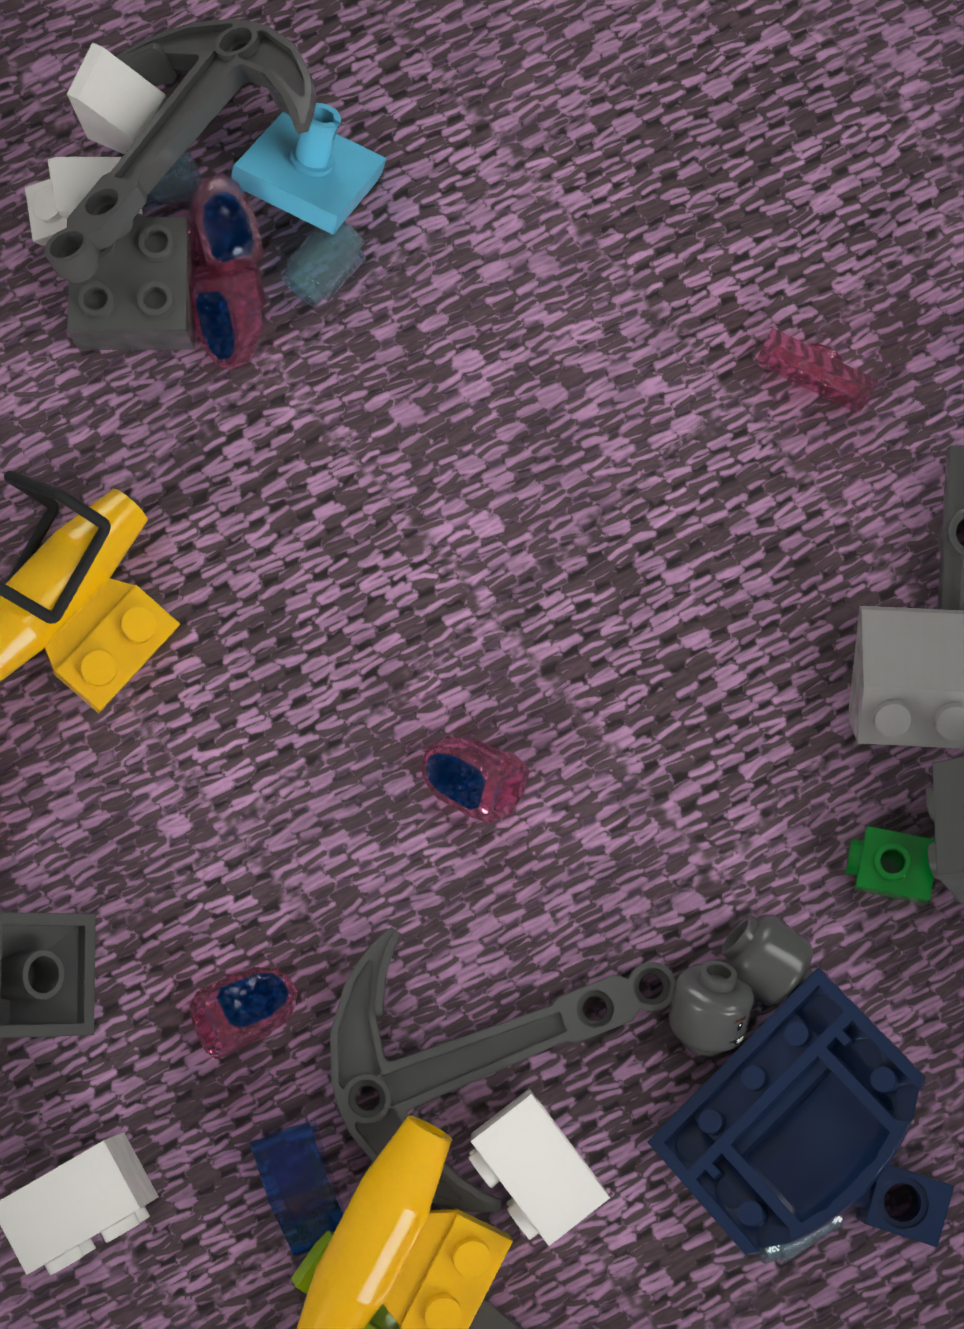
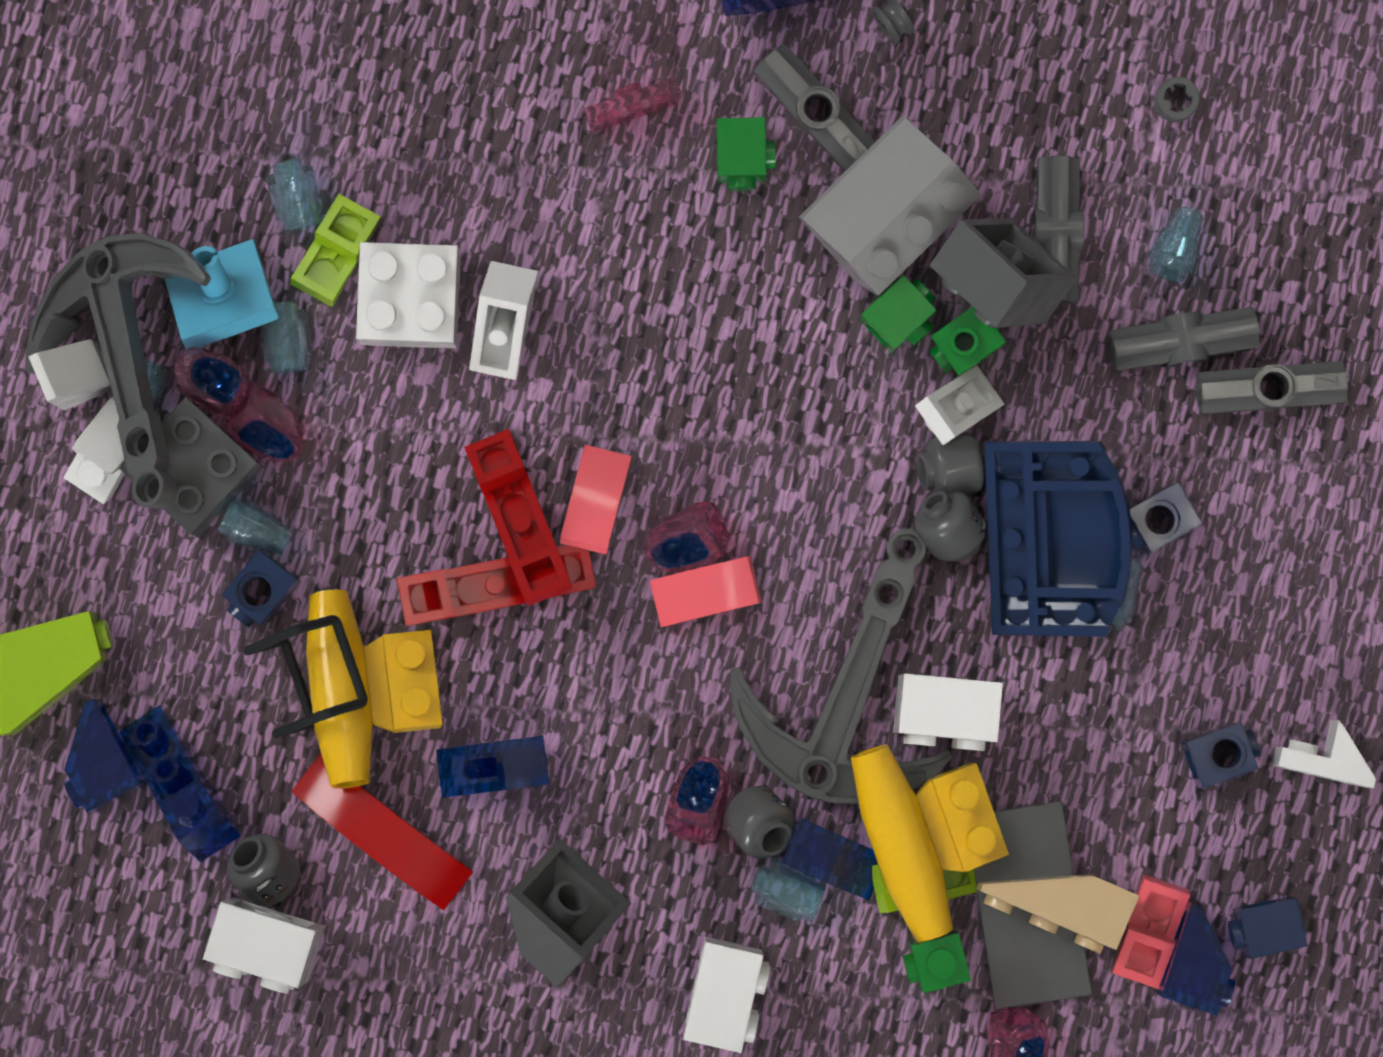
camera: 50 degrees left, 5 degrees up
none -> clear light blue cone [217,497,293,556]
none -> dark blue brick [222,550,301,628]
none -> clear light blue brick [266,159,324,233]
none -> lime slope [291,194,381,308]
none -> white brick [356,242,461,349]
none -> red slope [396,545,597,626]
none -> clear blue slope [436,736,549,798]
none -> red slope [464,429,573,607]
none -> white slope [469,261,538,380]
none -> coral slope [559,444,632,555]
none -> coral slope [650,556,762,627]
none -> green brick [716,117,775,191]
none -> dark grey head [723,786,796,859]
none -> clear light blue brick [750,859,826,922]
none -> green brick [859,275,937,354]
none -> white slope [915,366,1005,445]

